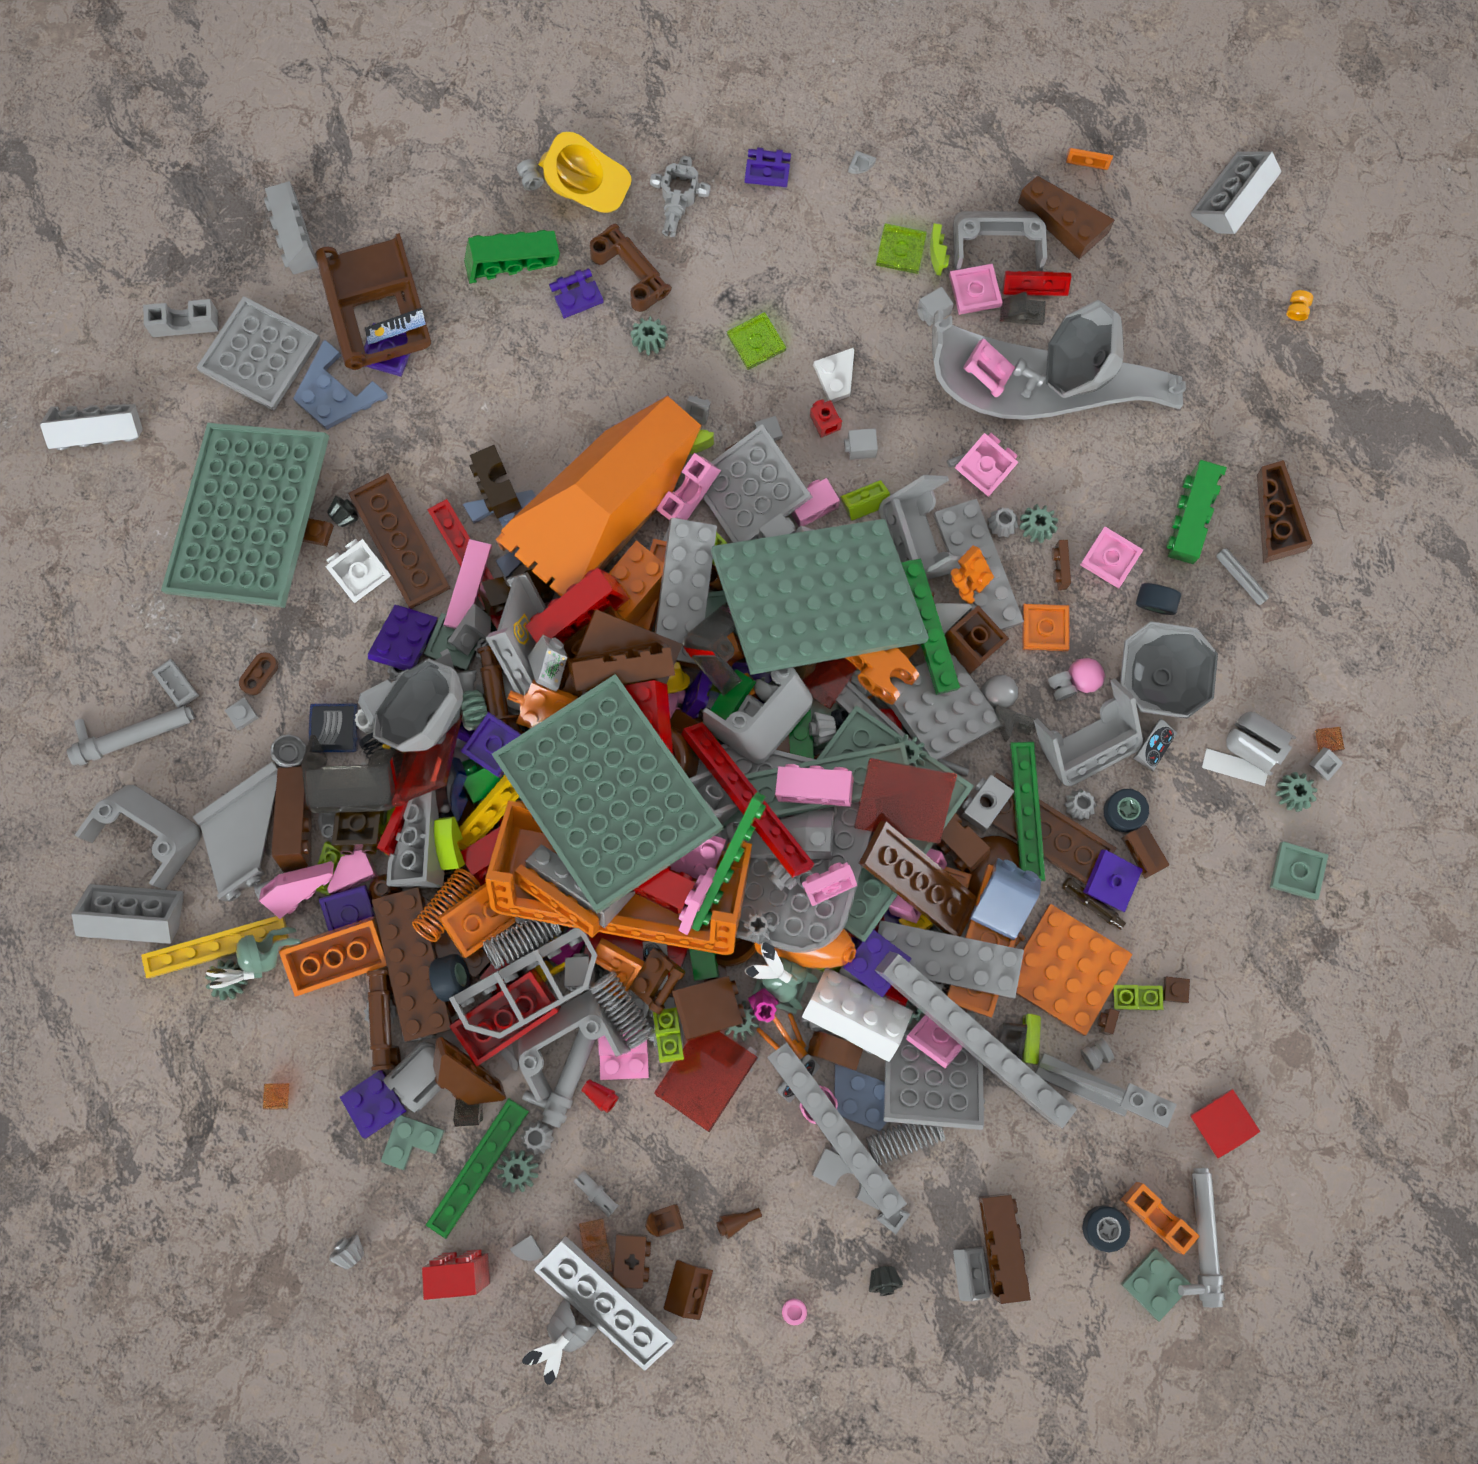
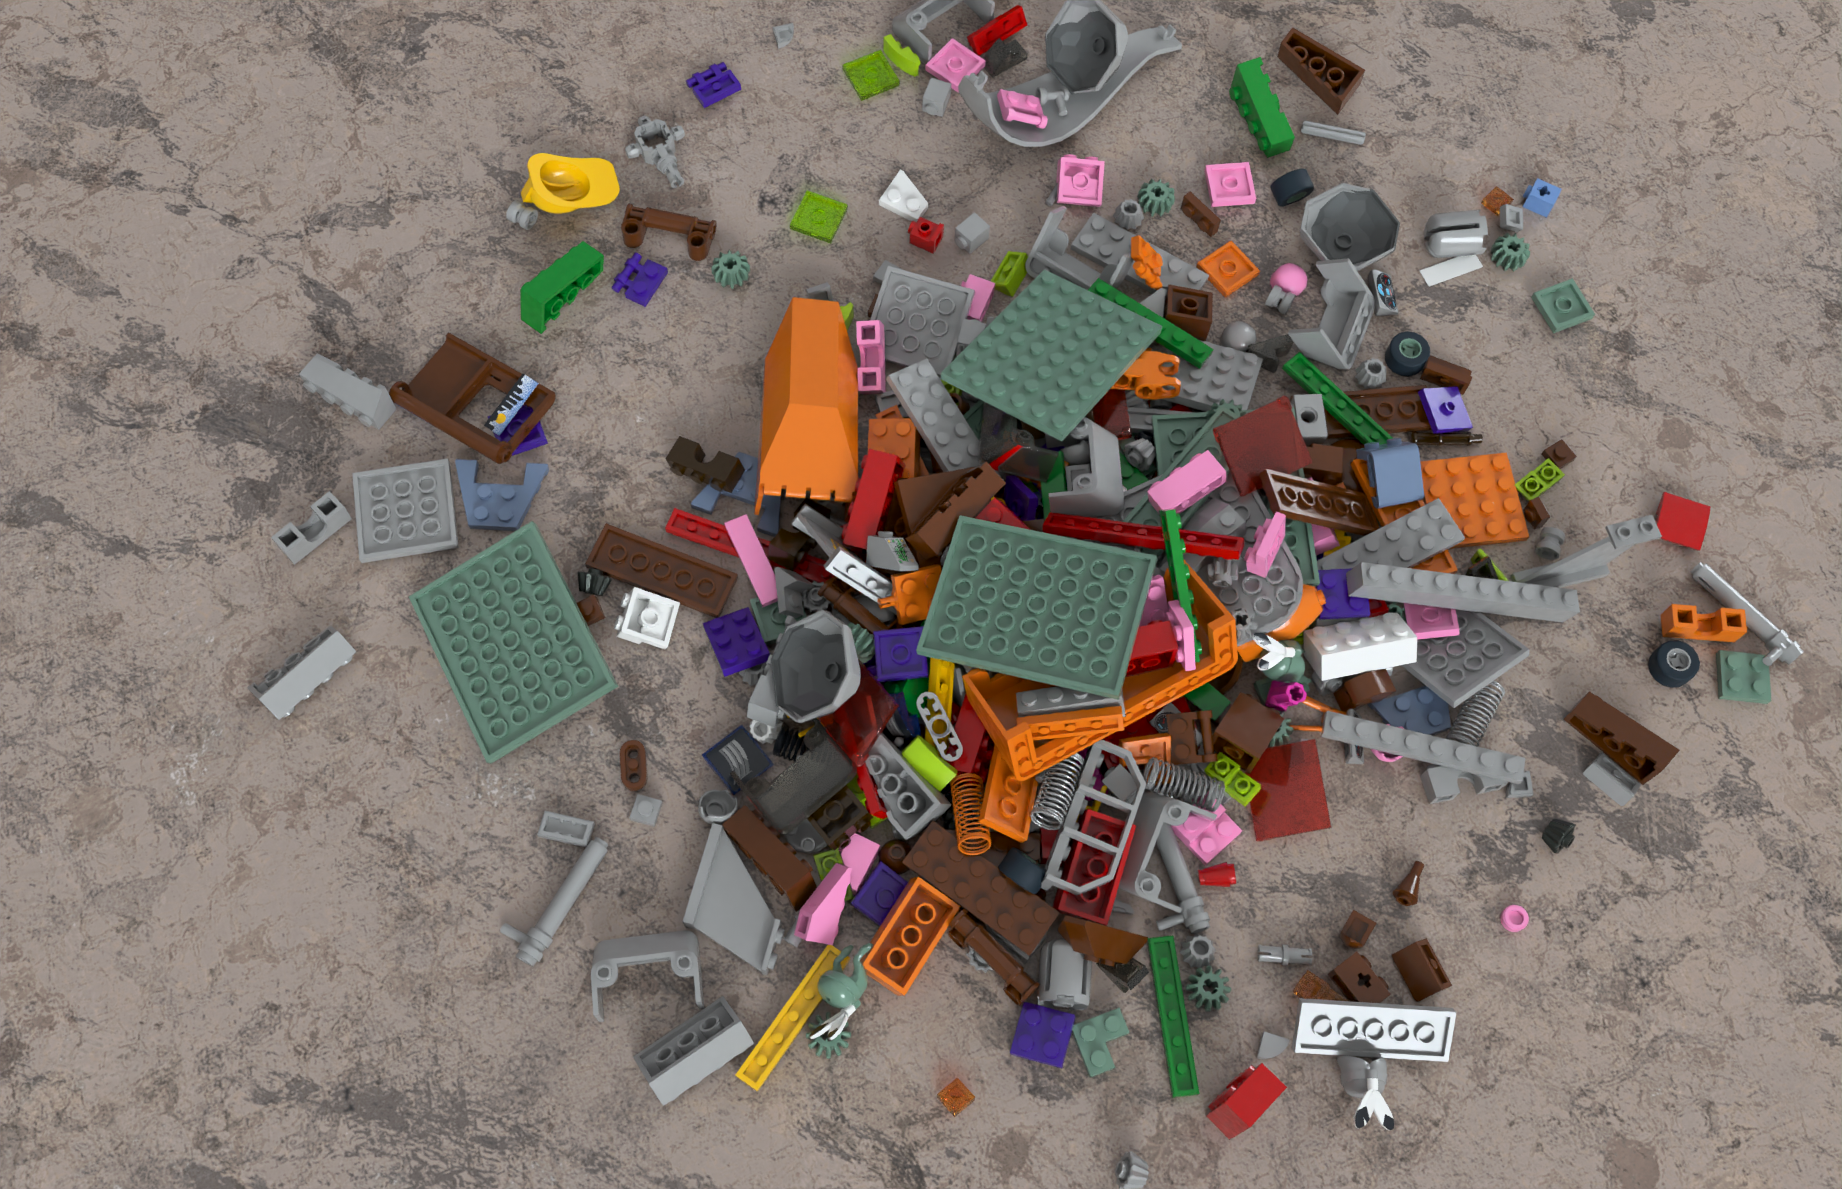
camera: 40 degrees left, 10 degrees down
none -> light grey beam [916,692,963,761]
none -> medium blue brick [1522,178,1562,218]

